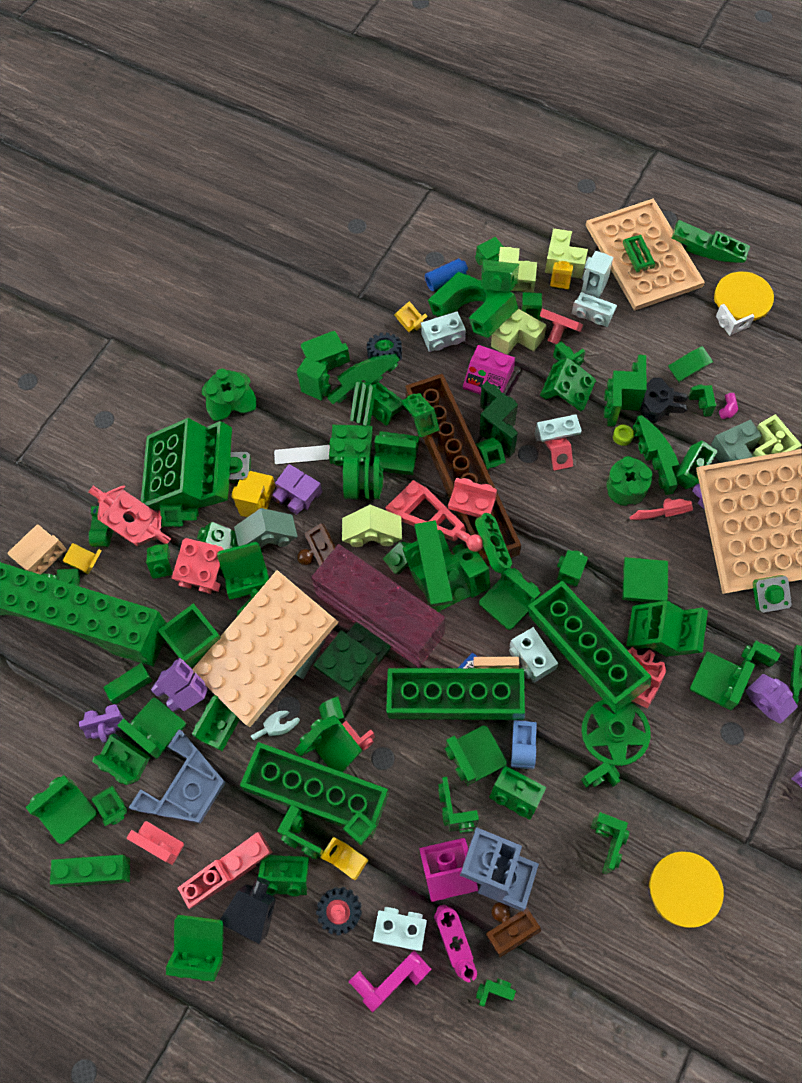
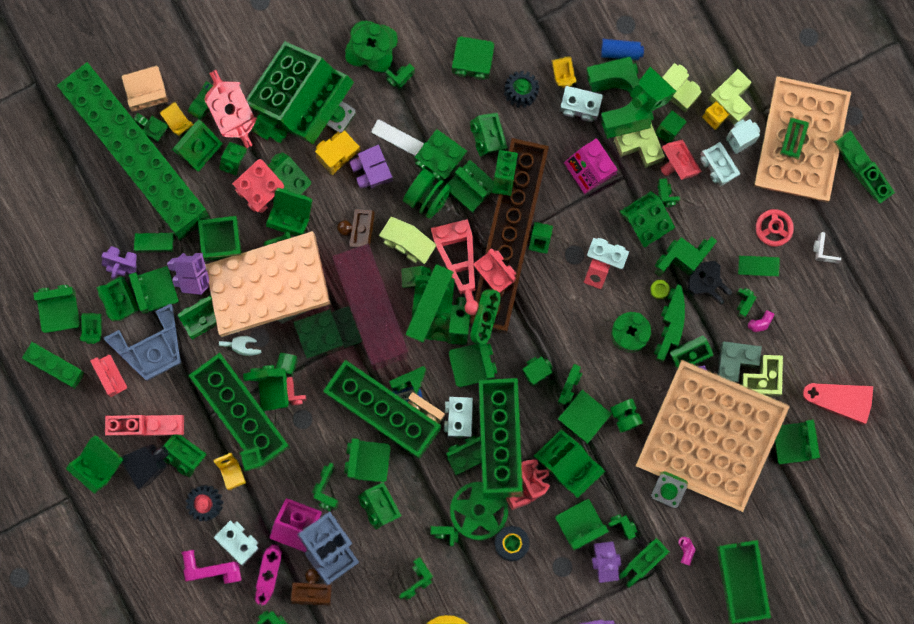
camera: 25 degrees right, 15 degrees up
sand green brick [234,508,297,548] -> none
green bracket [277,805,324,860] -> none
green brick [296,357,331,401] -> none
green slope [327,354,399,404] -> none
green tile [350,381,376,426] -> none
green brick [475,237,504,265] -> none
dark green bracket [479,381,518,457] -> none
medium blue plate [511,720,537,769] -> none
coral piece [630,498,693,520] -> none
yellow tile [714,272,774,323] -> none
none -> green bracket [172,119,223,172]
none -> green bracket [385,63,415,89]
none -> green slope [389,366,426,395]
none -> green bracket [446,435,482,476]
none -> black wheel [494,526,530,561]
none -> green plate [557,364,582,406]
none -> green wheel [610,399,643,433]
none -> coral piece [756,209,794,247]

